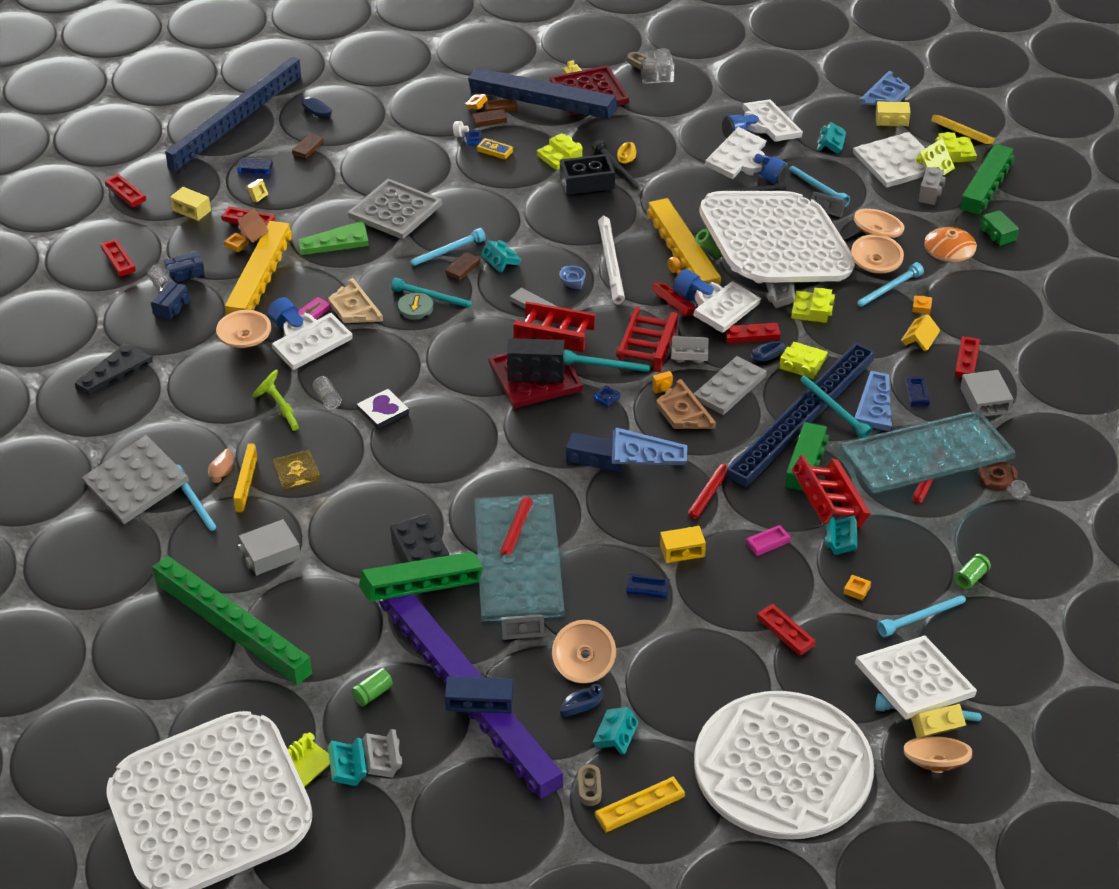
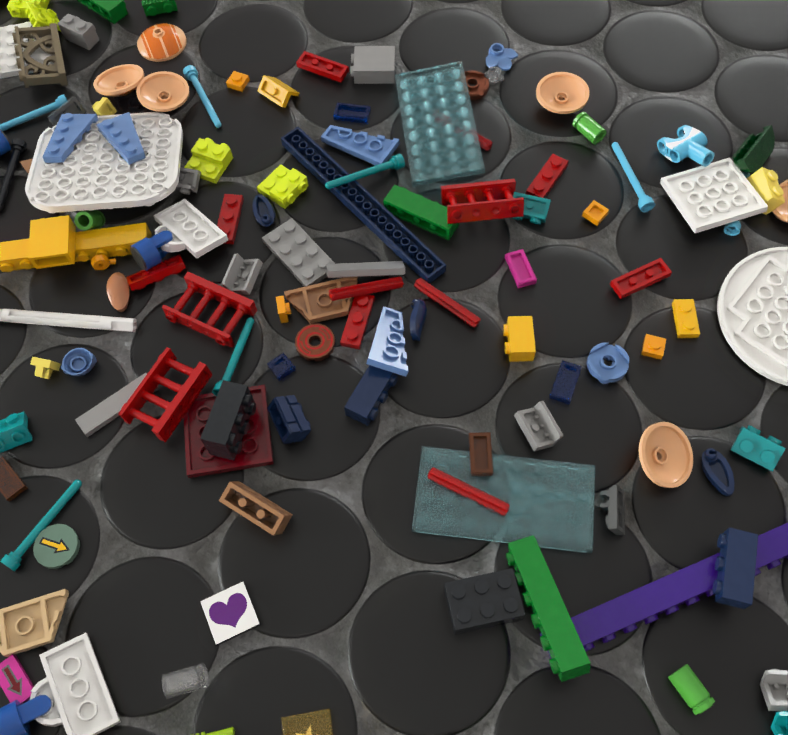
camera: 75 degrees left, 20 degrees up
none -> dark tan fence [12,23,68,88]
none -> yellow brick [28,215,76,269]
none -> light yellow tile [30,357,61,379]
none -> medium blue wing [43,113,98,163]
none -> light yellow tile [92,97,117,116]
none -> medium blue wing [96,112,146,165]
none -> nougat arm [106,272,130,312]
none -> medium nougat brick [219,481,293,536]
none -> dark blue brick [267,395,311,444]
none -> copper tile [295,323,335,361]
none -> light grey tile [326,261,405,278]
none -> red axle [329,276,404,301]
none -> red plate [340,294,375,350]
none -> dark blue arm [410,298,427,341]
none -> reddish brown tile [469,432,493,476]
none -> medium blue plate [486,43,518,71]
none -> light grey bracket [514,401,563,451]
none -> red plate [526,154,569,198]
none -> light nougat dish [536,72,589,114]
none -> medium blue plate [586,342,629,384]
none -> light orange plate [641,334,666,360]
none -> medium azure connector [657,125,715,167]
none -> yellow plate [672,299,700,338]
none -> dark green brick [732,125,775,173]

